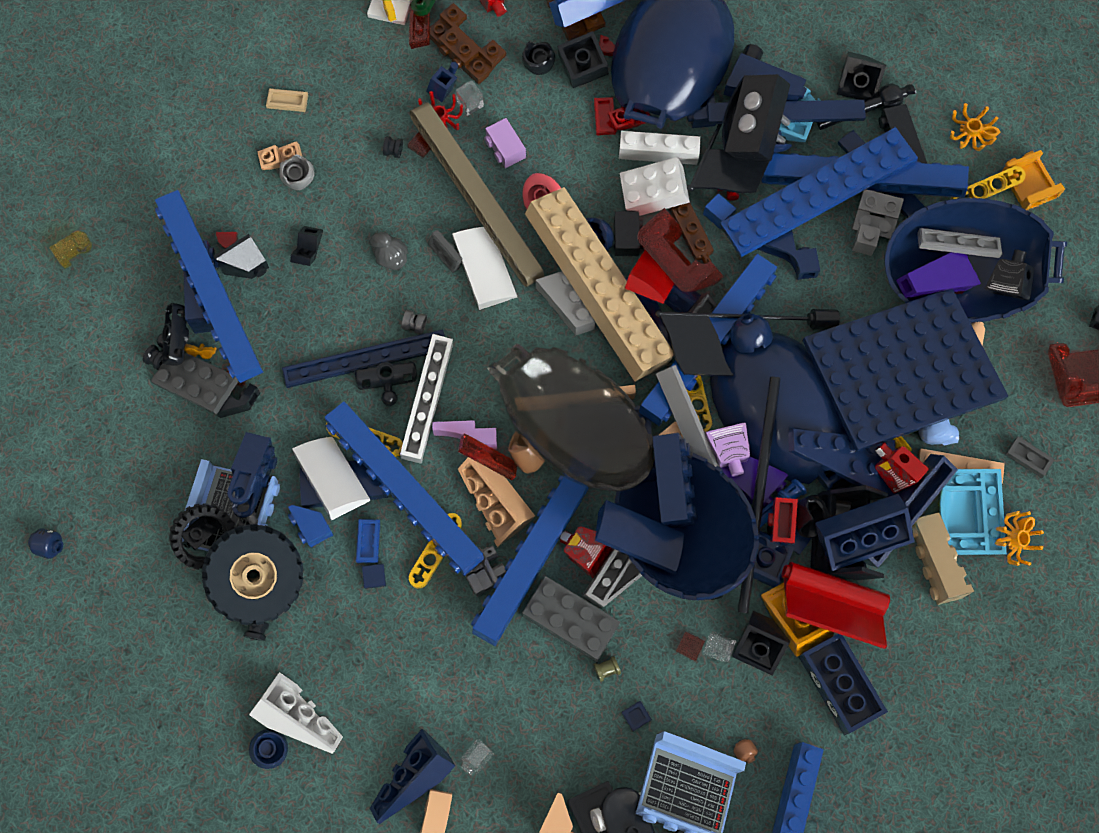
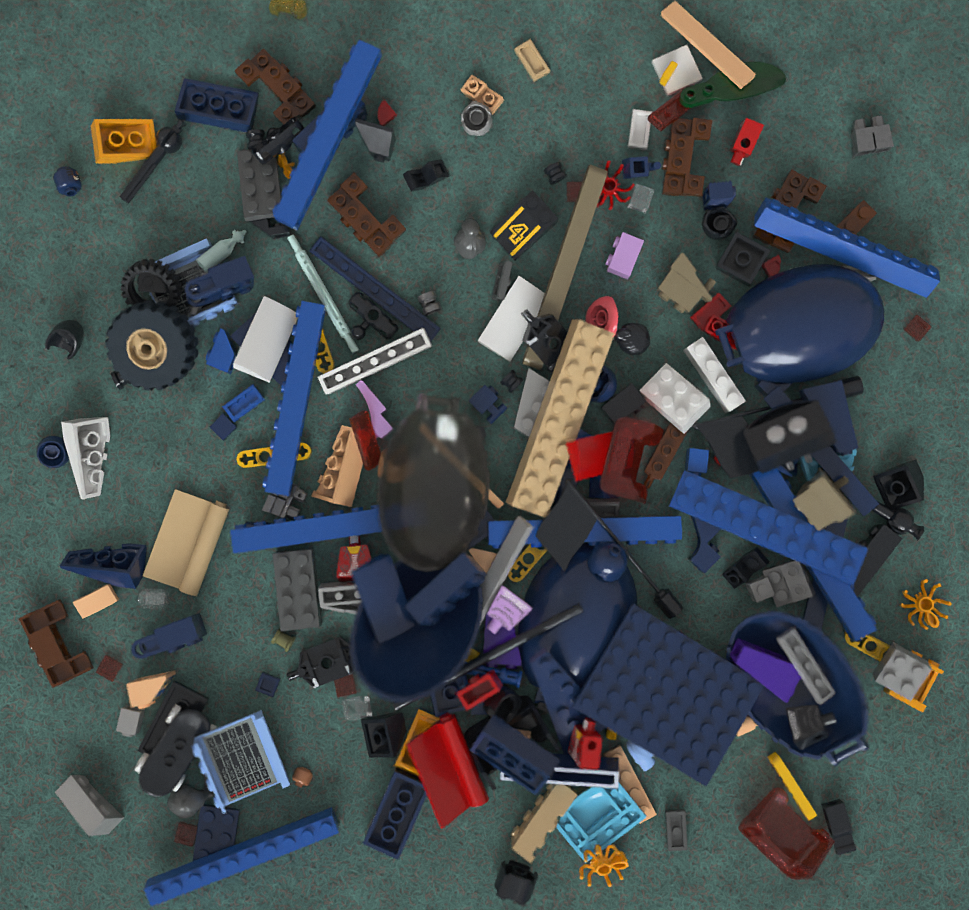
camera: 50 degrees right, 15 degrees up
none -> black piece [45,320,84,359]
none -> light orange slope [91,119,157,164]
none -> black piece [119,118,187,204]
none -> dark blue brick [131,613,207,659]
none -> tan door [143,489,230,596]
none -> dark blue slope [175,78,259,132]
none -> light aqua wheel [196,230,246,273]
none -> reddish brown bracket [234,48,316,126]
none -> light aqua axle [287,235,359,354]
none -> black plate [287,636,355,688]
none -> reddish brown bracket [327,172,406,257]
none -> dark blue brick [468,385,508,424]
none -> black slope [490,190,558,260]
none -> black brick [494,860,538,906]
none -> black wheel [500,370,524,393]
none -> black plate [521,309,568,372]
none -> black hair [615,323,650,355]
none -> white tile [628,109,652,150]
none -> dark tan piece [657,253,716,313]
none -> dark blue brick [702,181,736,210]
none -> black slope [722,547,770,589]
none -> yellow beam [767,751,817,821]
none -> dark tan piece [793,467,855,531]
none -> light grey brick [872,642,932,701]

